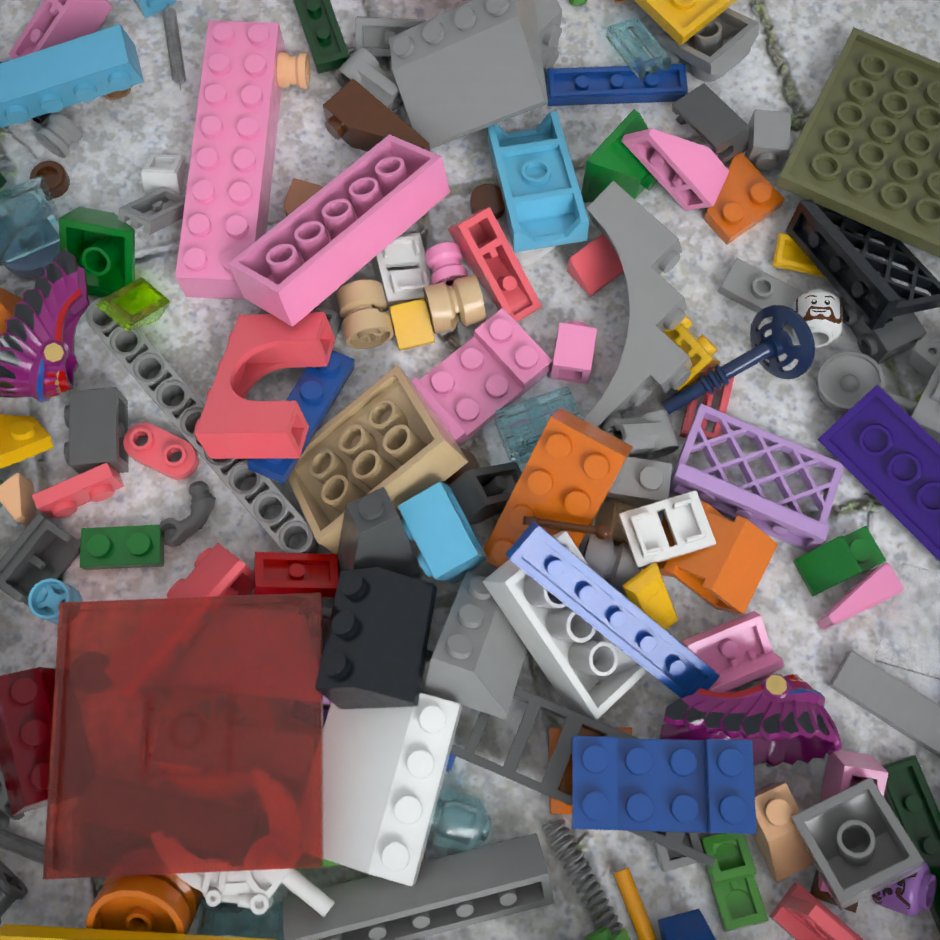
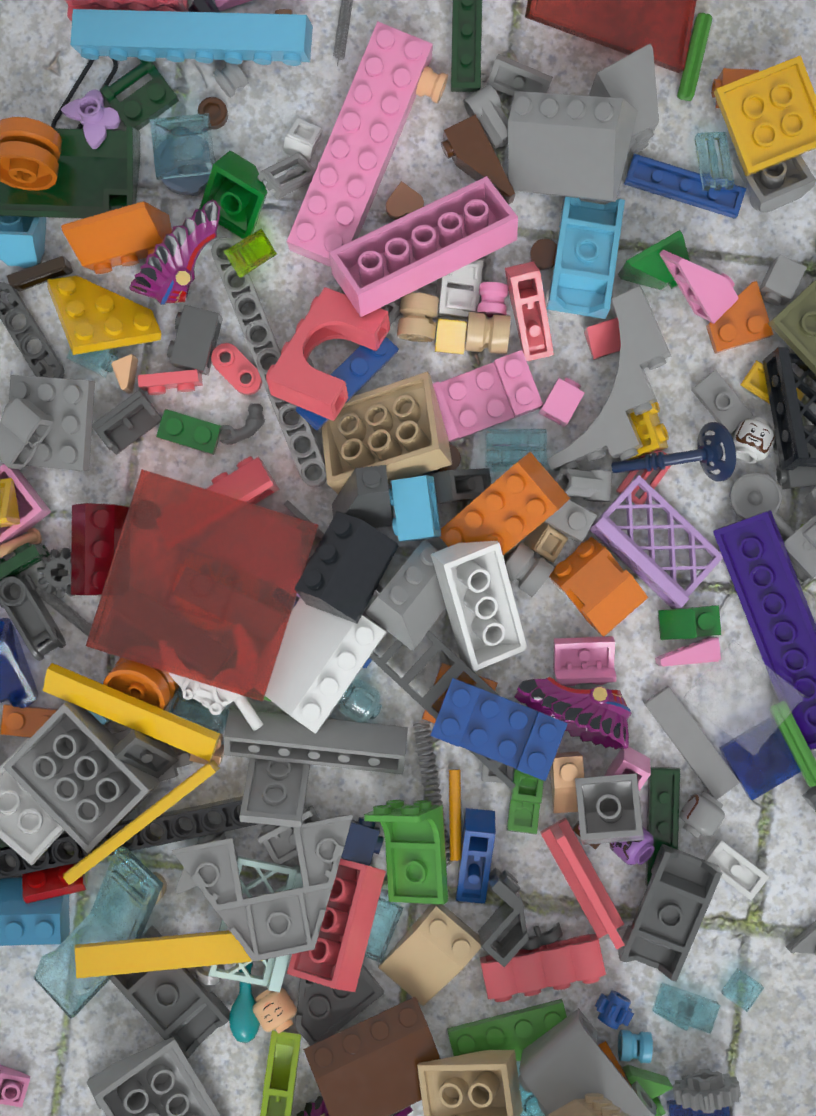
camera: 25 degrees right, 15 degrees up
medium azure wheel [28,578,83,625] -> none
red plate [254,552,339,597] -> none
plate [505,521,720,698] -> none
reddish brown hinge [523,516,612,540] -> none
white piece [617,490,716,569] -> none
yellow tile [622,562,678,629] -> none
dark grey hinge [672,83,749,163] -> none

